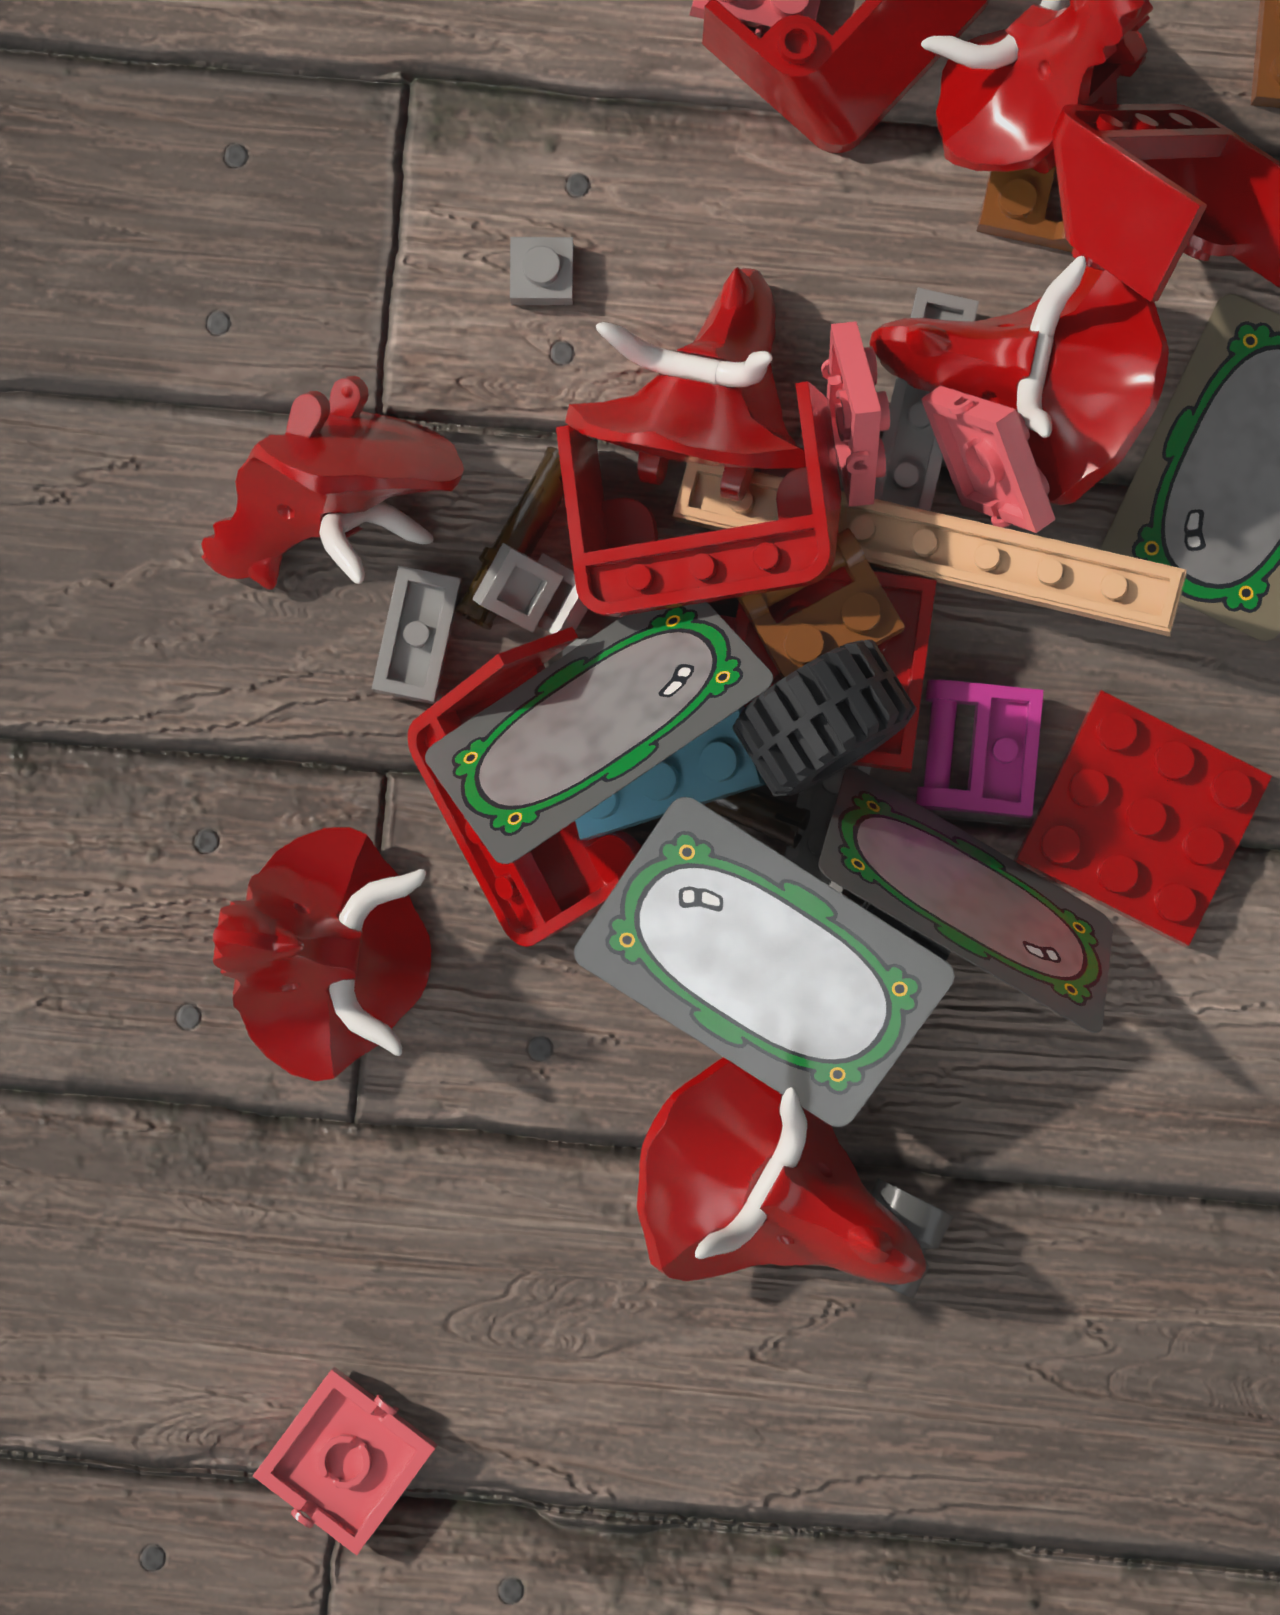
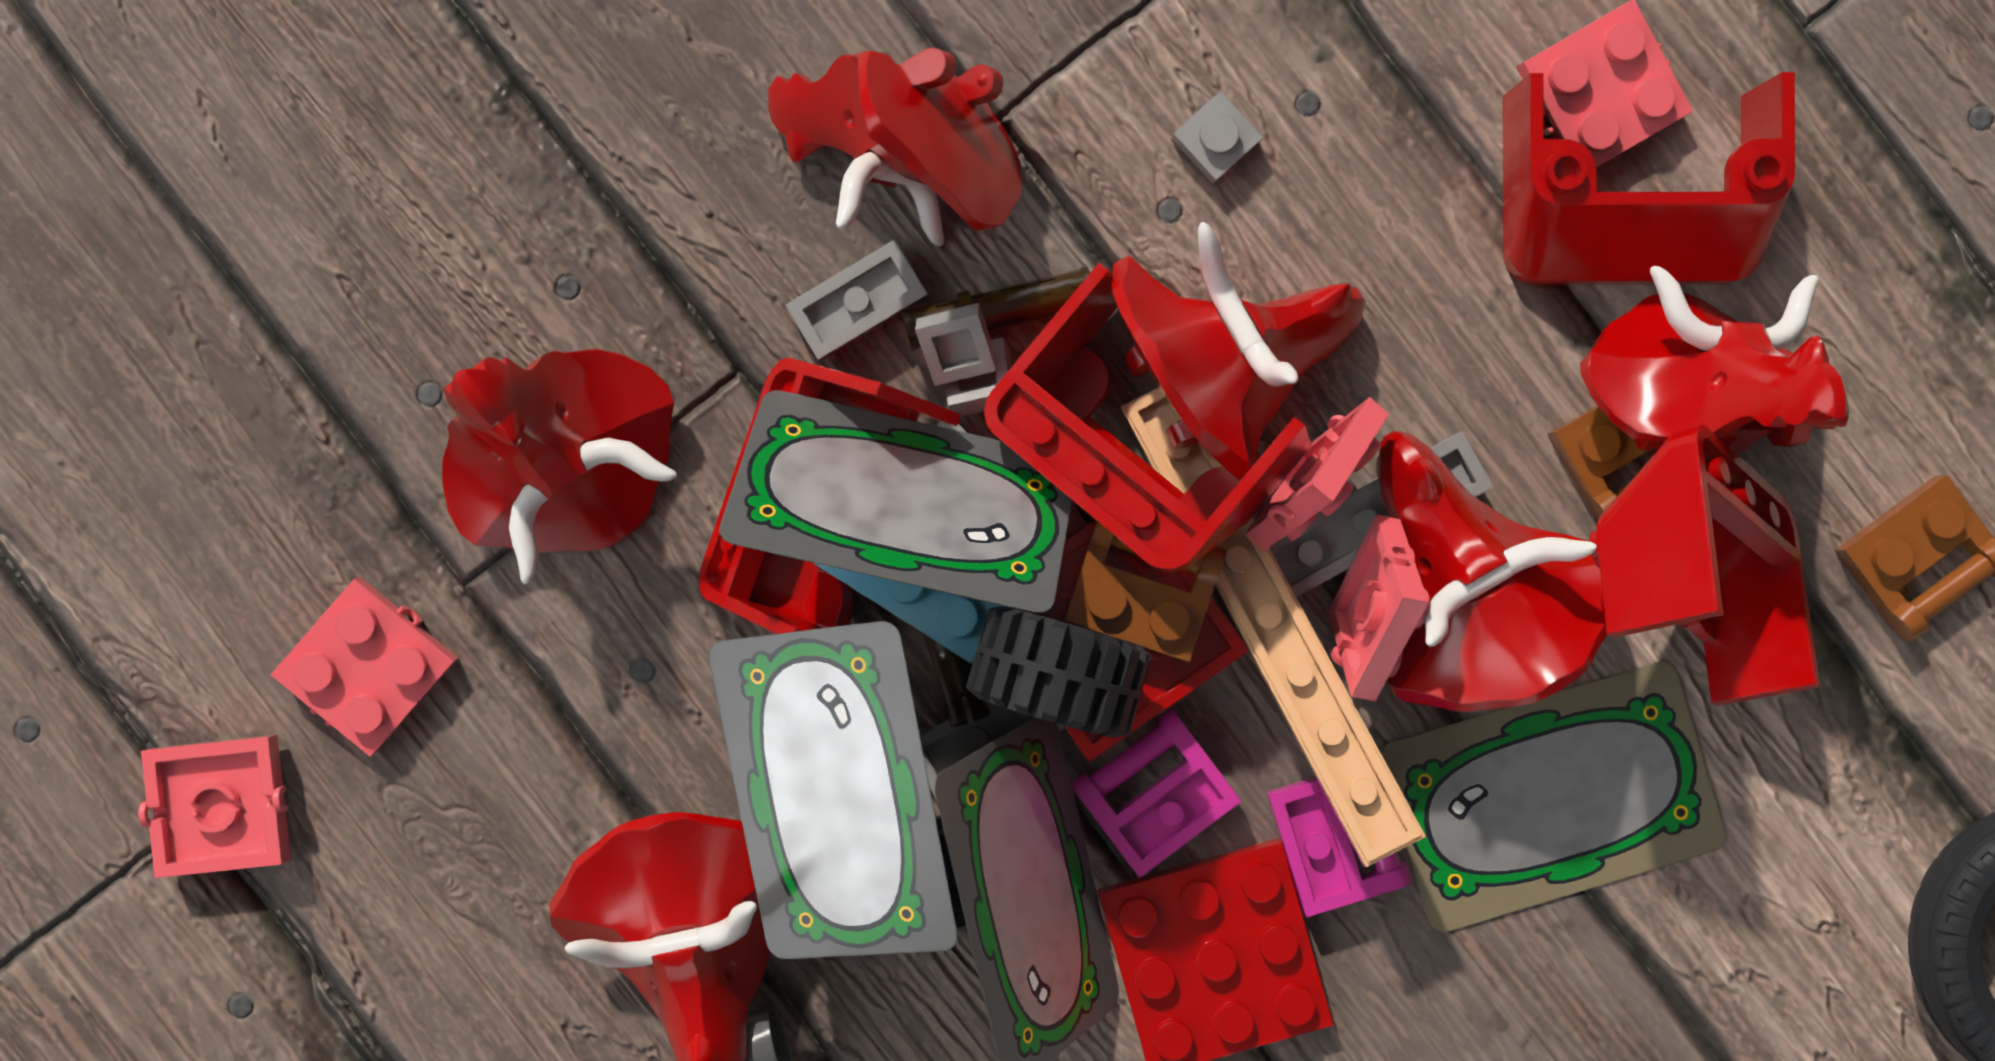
camera: 50 degrees right, 5 degrees up
none -> coral plate [270,576,458,757]
none -> dark pink plate [1266,776,1413,917]

